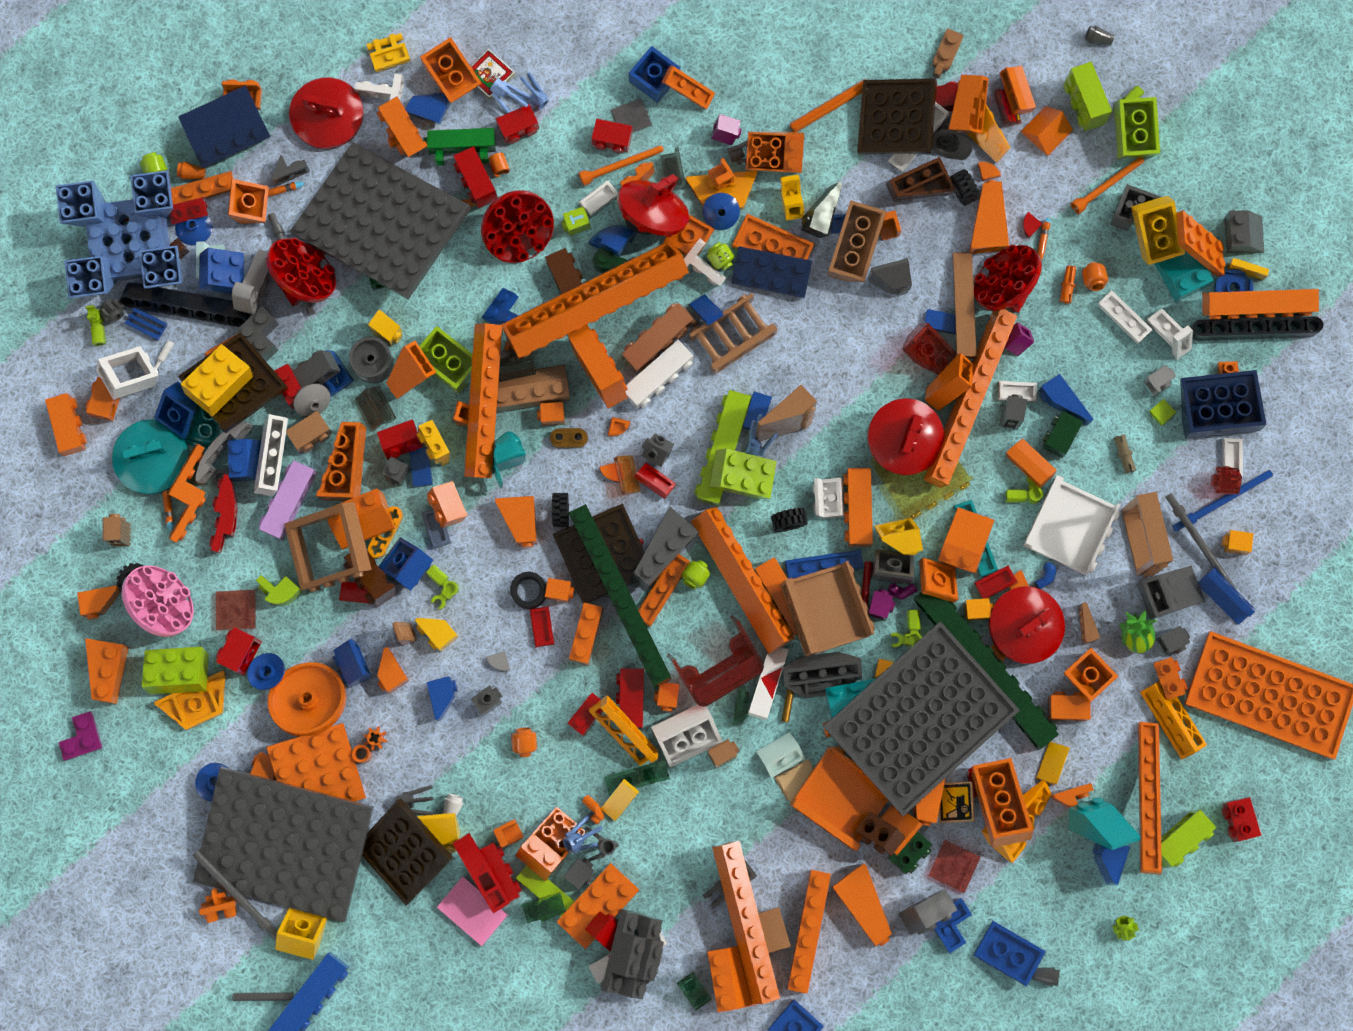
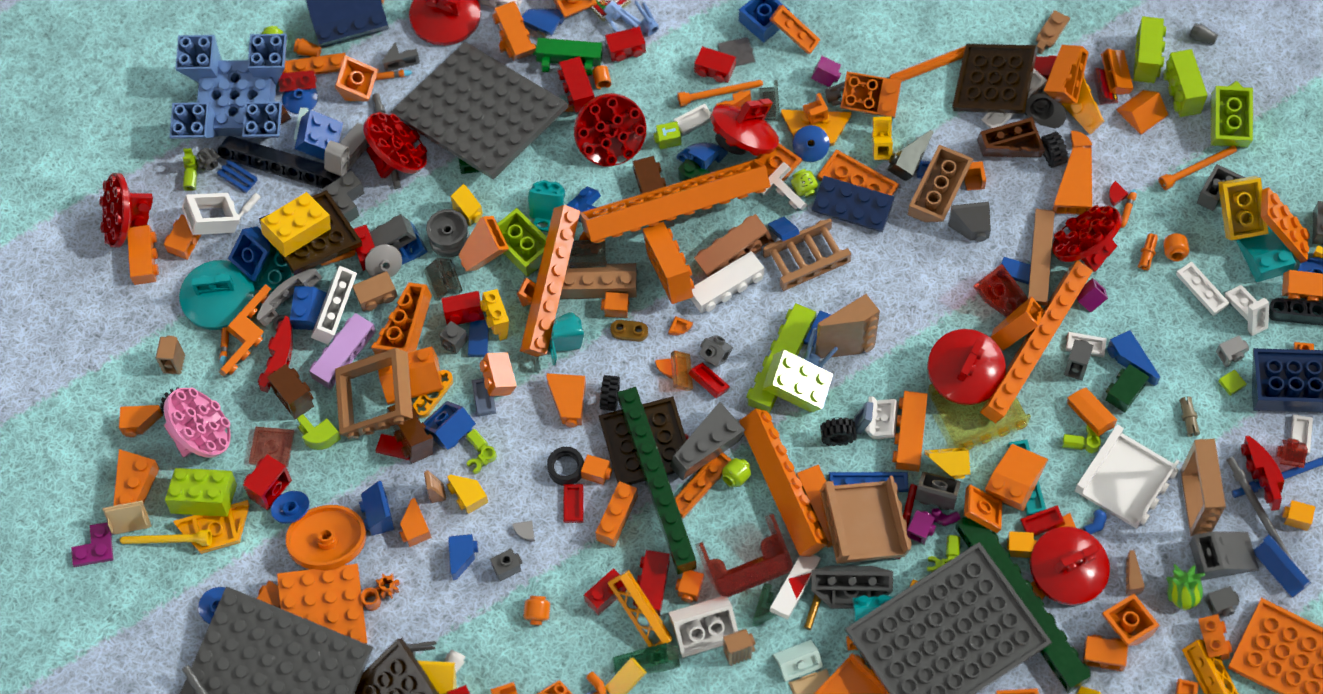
camera: 10 degrees right, 15 degrees down
none -> red bracket [99,173,153,248]
none -> tan piece [103,501,152,535]
none -> yellow piece [120,530,212,546]
none -> reddish brown brick [267,364,314,420]
none -> teal piece [528,180,565,232]
none -> sand blue tile [854,402,873,434]
none -> lime brick [1133,16,1167,83]
none -> red slope [1241,436,1285,511]

